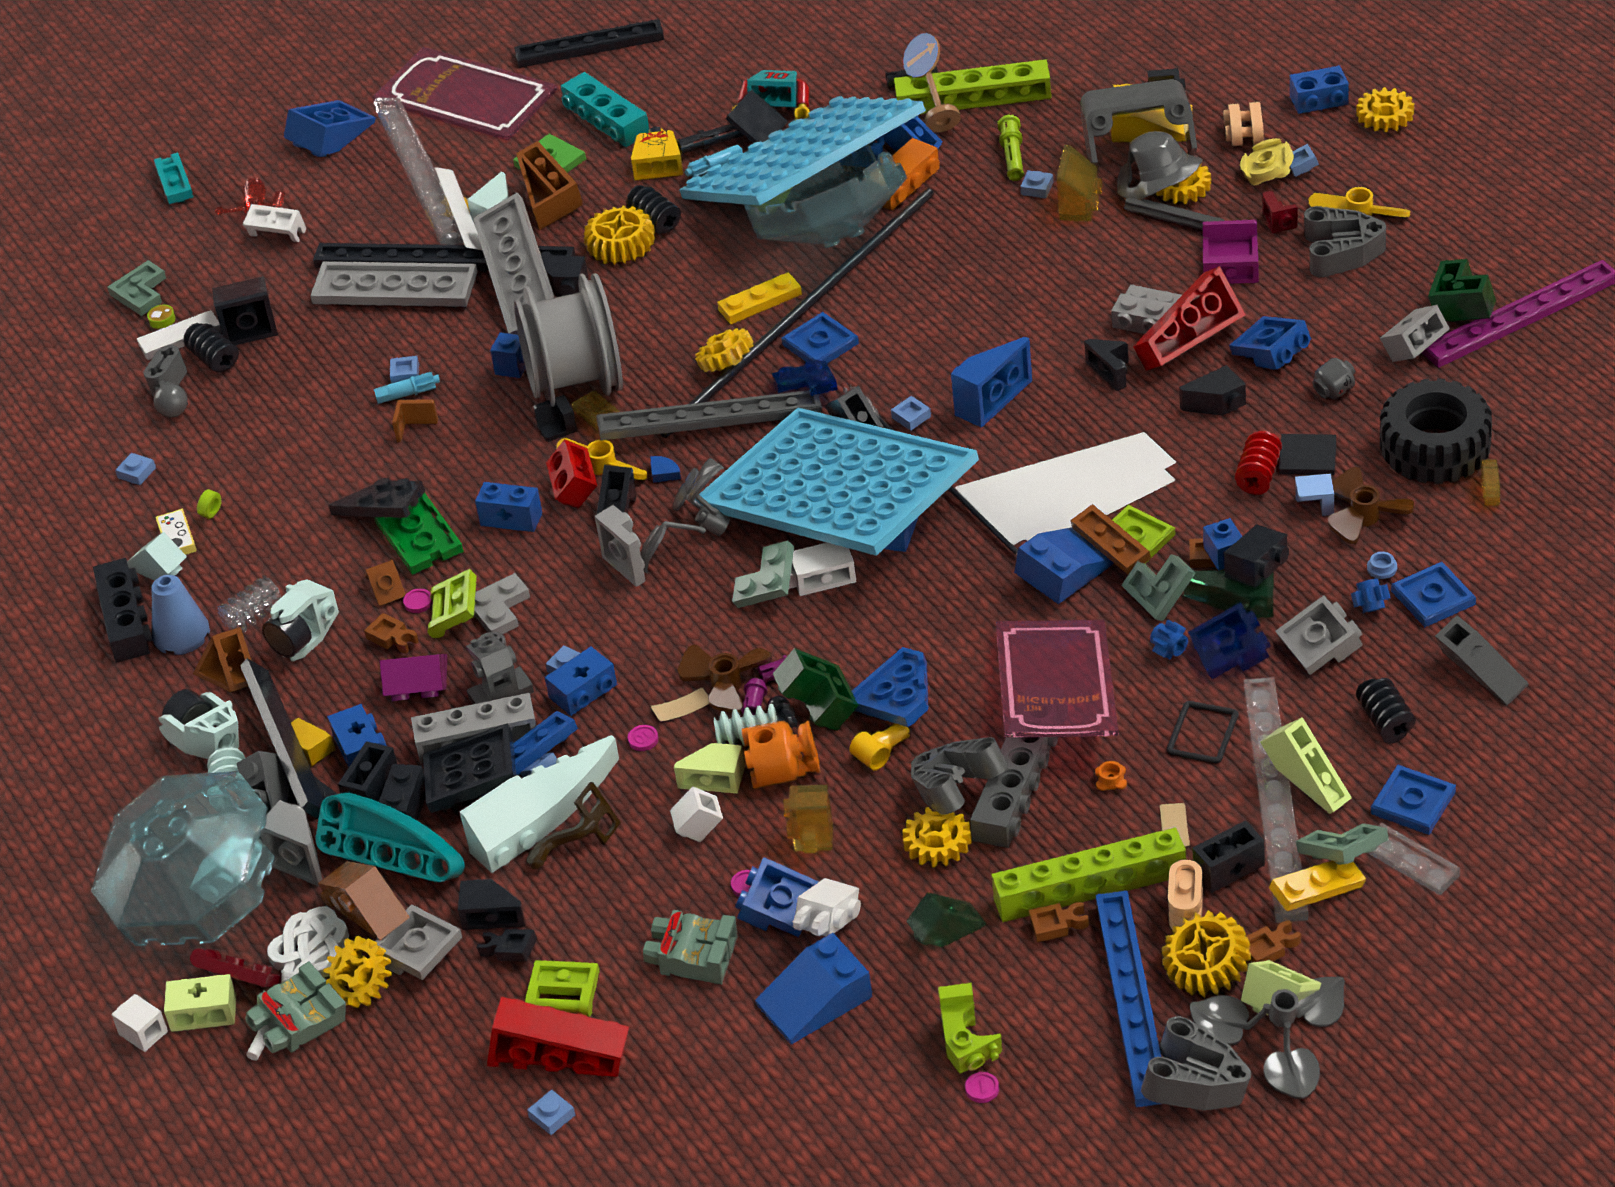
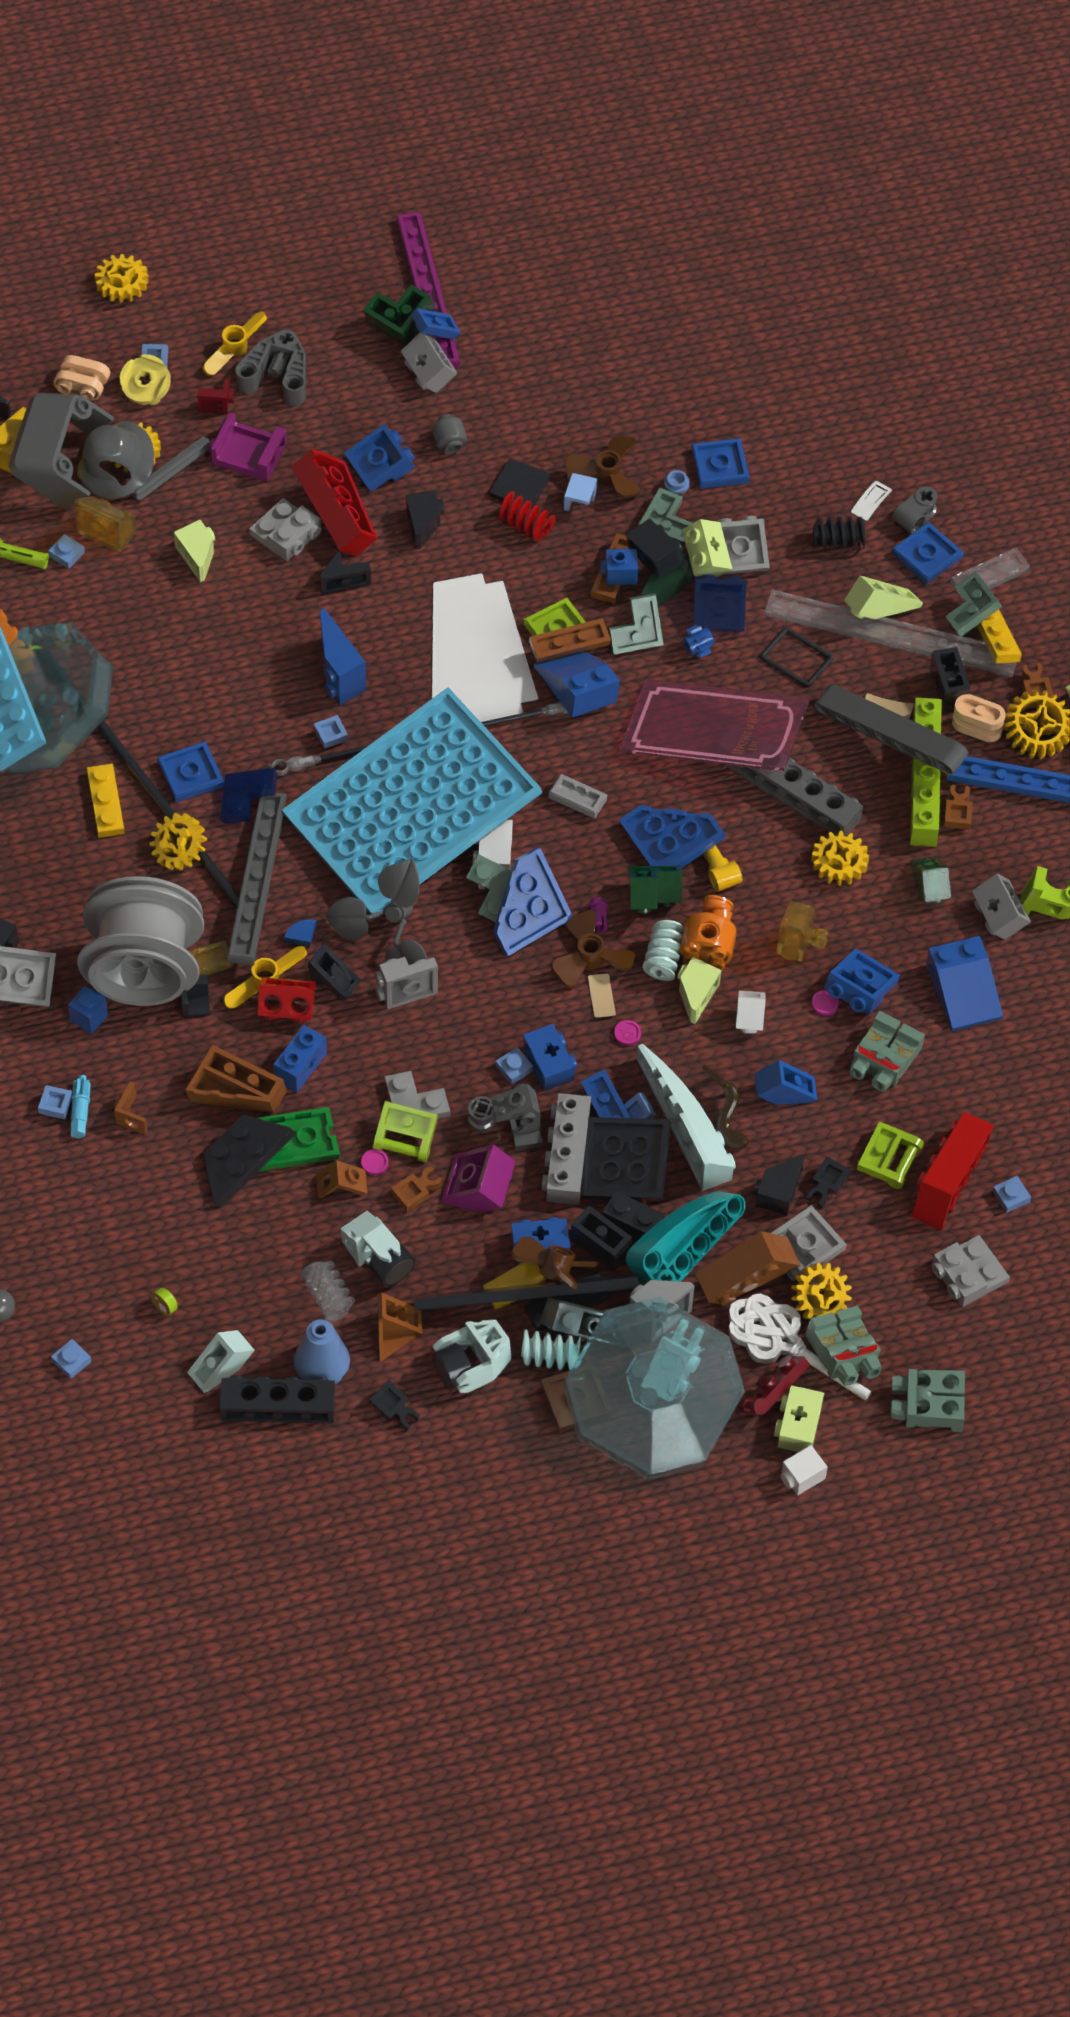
camera: 80 degrees left, 15 degrees up
tile [156,509,197,555] -> none
magenta pin [742,678,768,715] -> none
black axle [767,695,798,729] -> none
white hinge [793,878,861,936] -> none
black slope [824,386,884,428] -> none
dark grey connector [911,737,1008,815] -> none
orange plate [1095,761,1127,791] -> none
blue brick [1290,65,1349,114] -> none
blue gear [1351,578,1391,613] -> none
black tyre [1380,378,1492,484] -> none
dark grey slope [1435,615,1529,705] -> none
clear yellow beam [1481,459,1500,506] -> none
none -> yellowish green slope [174,520,215,582]
none -> dark orange wedge [186,1045,287,1114]
none -> black plate [369,1380,420,1431]
none -> blue plate [411,308,461,339]
none -> plate [493,847,573,956]
none -> reddish brown piece [511,1237,599,1290]
none -> light grey plate [549,774,607,819]
none -> sand green plate [639,488,692,548]
none -> yellowish green brick [682,519,732,579]
none -> blue slope [755,1060,817,1105]
none -> dark grey beam [814,684,969,775]
none -> white sticker [851,481,892,521]
none -> sand green hips [891,1369,965,1432]
none -> dark grey piece [892,486,938,534]
none -> light grey plate [932,1235,1010,1307]
none -> light grey brick [972,874,1031,940]

